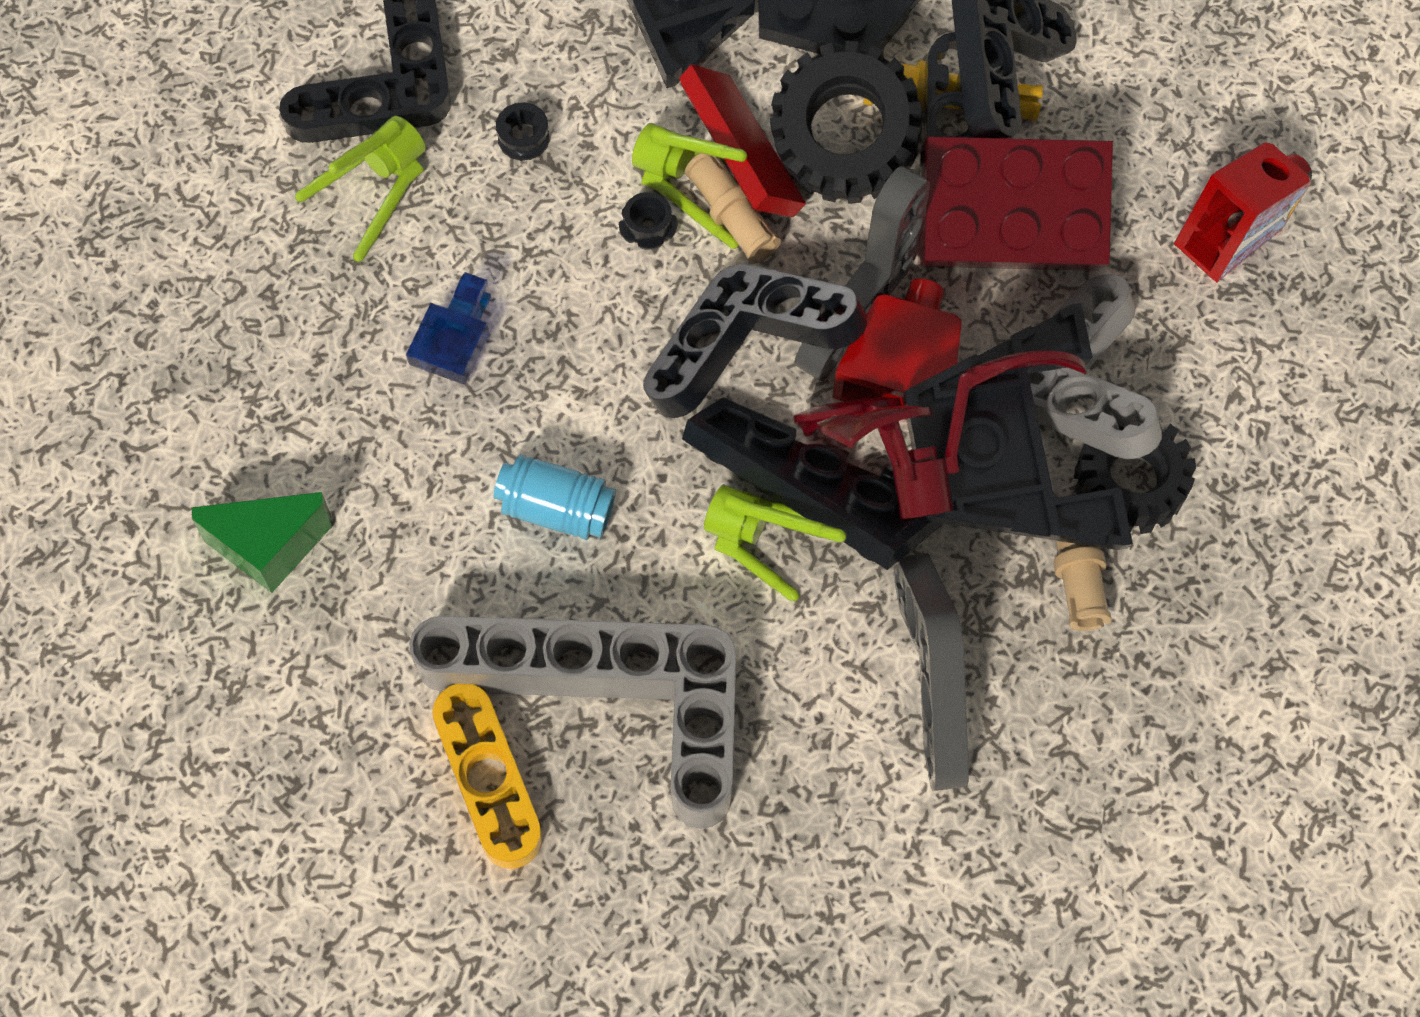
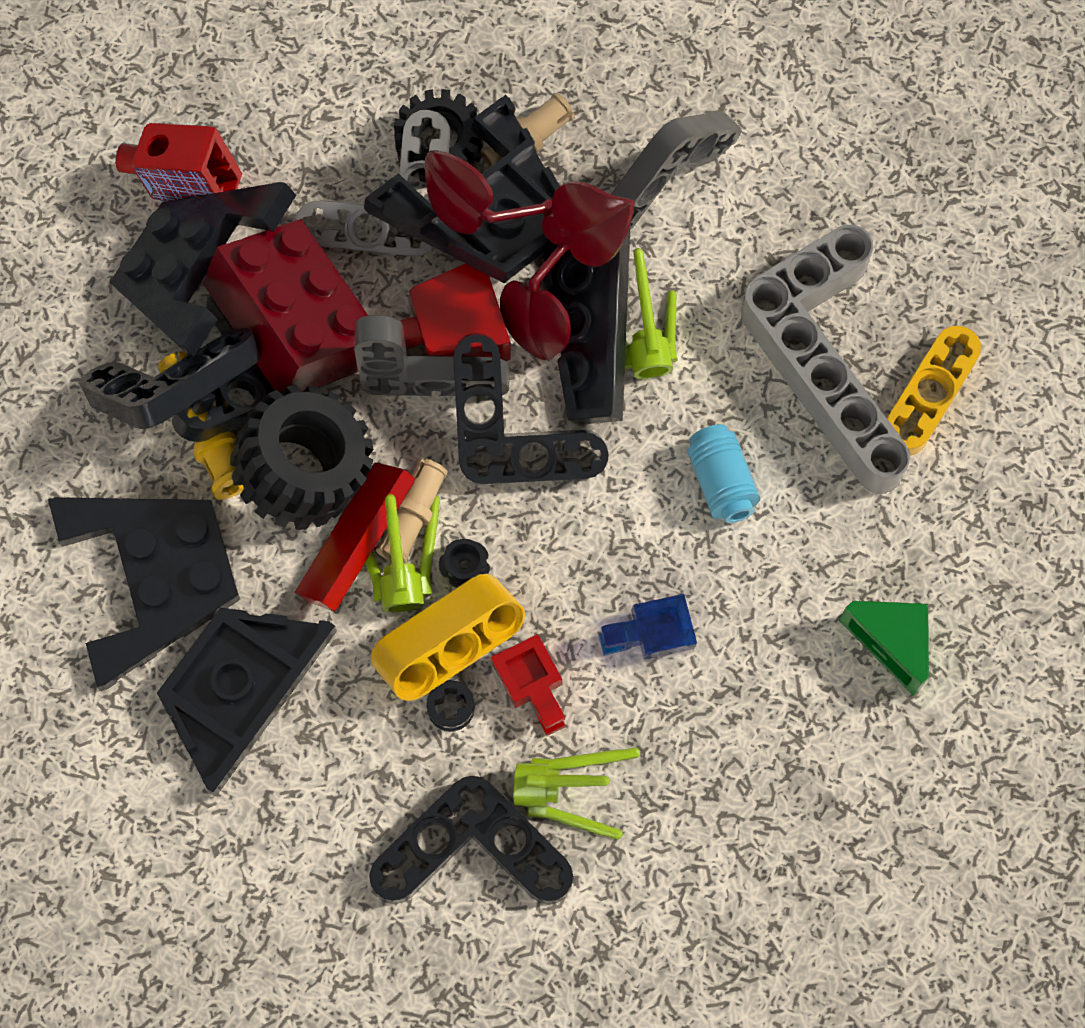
camera: 125 degrees left, 5 degrees up
none -> black wing [110,182,297,357]
none -> yellow beam [370,574,525,701]
none -> red plate [491,634,566,736]

